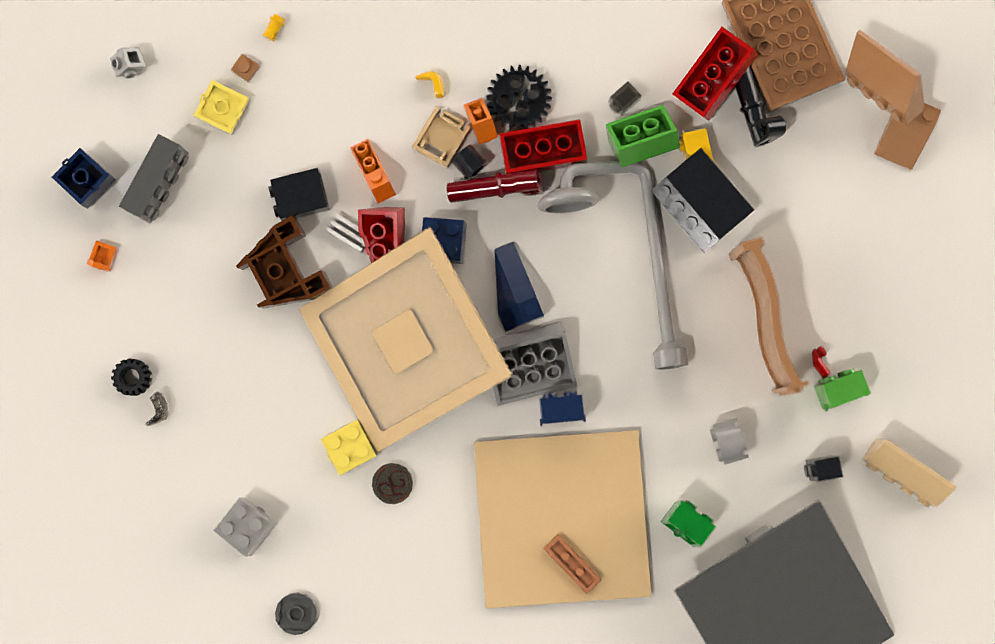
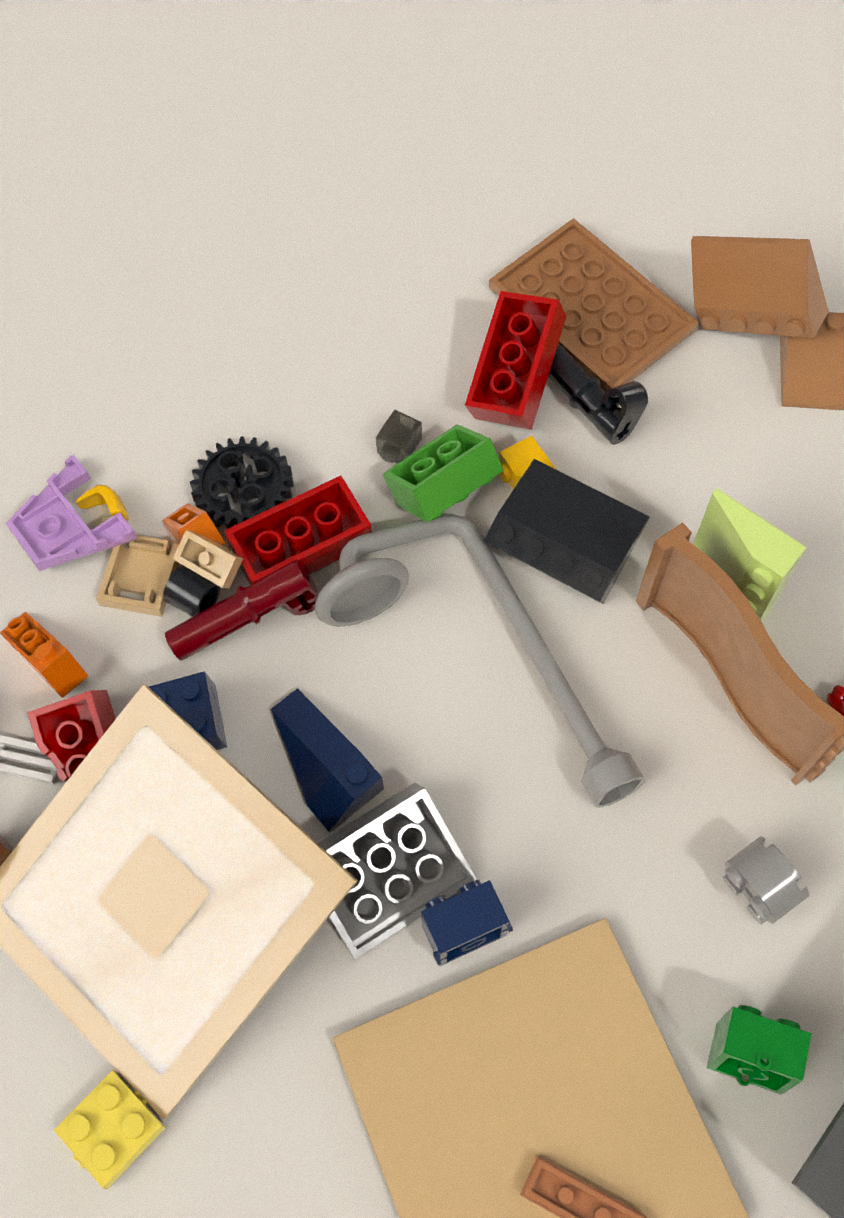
camera: 20 degrees left, 20 degrees down
clear smoke tile [372,463,413,504] -> none
none -> lavender wing [6,454,138,571]
none -> tan slope [173,529,243,589]
none -> yellowish green slope [693,488,807,622]

